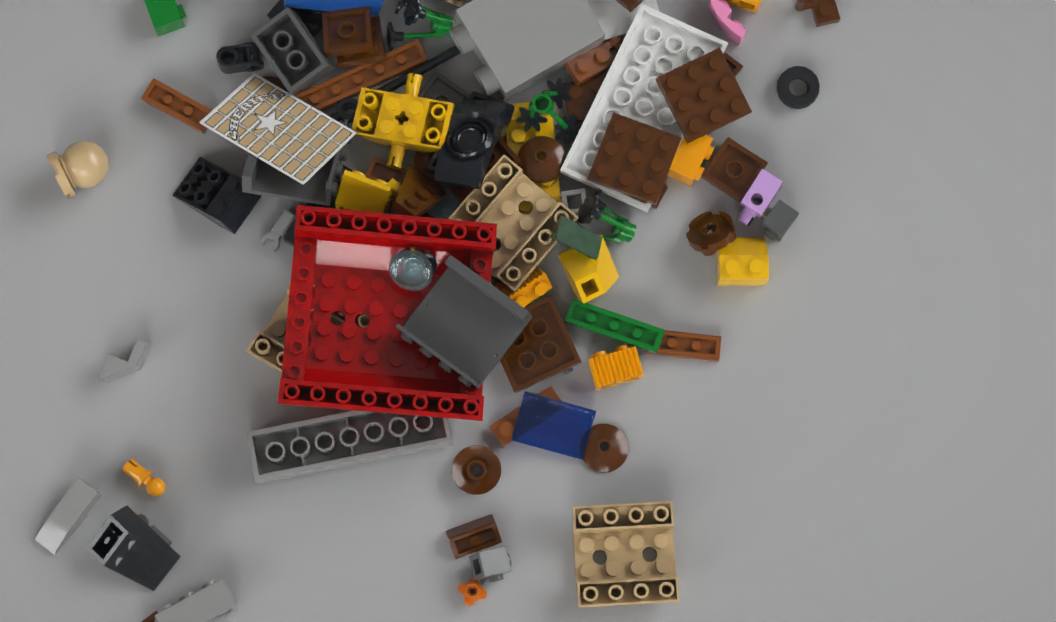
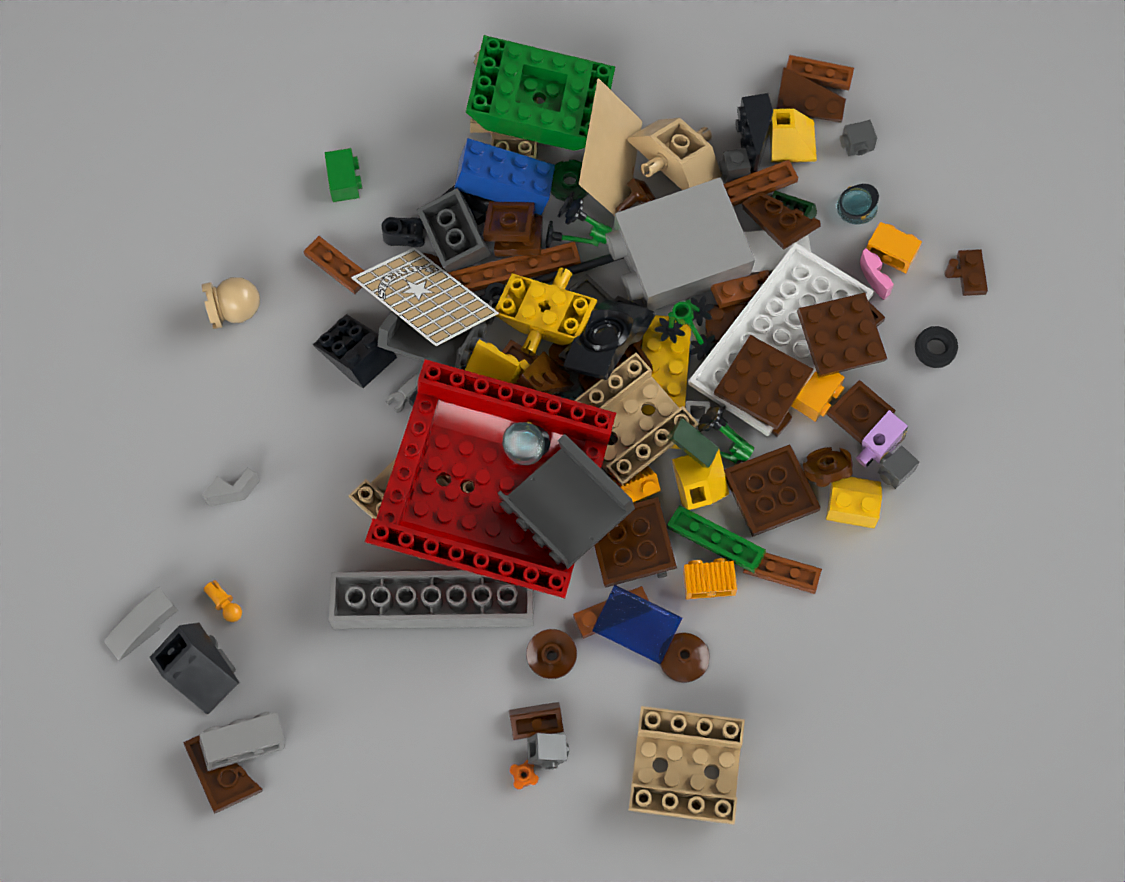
camera: 15 degrees right, 10 degrees down
reddish brown dish [518,136,566,183] -> none
none -> reddish brown plate [724,444,821,537]

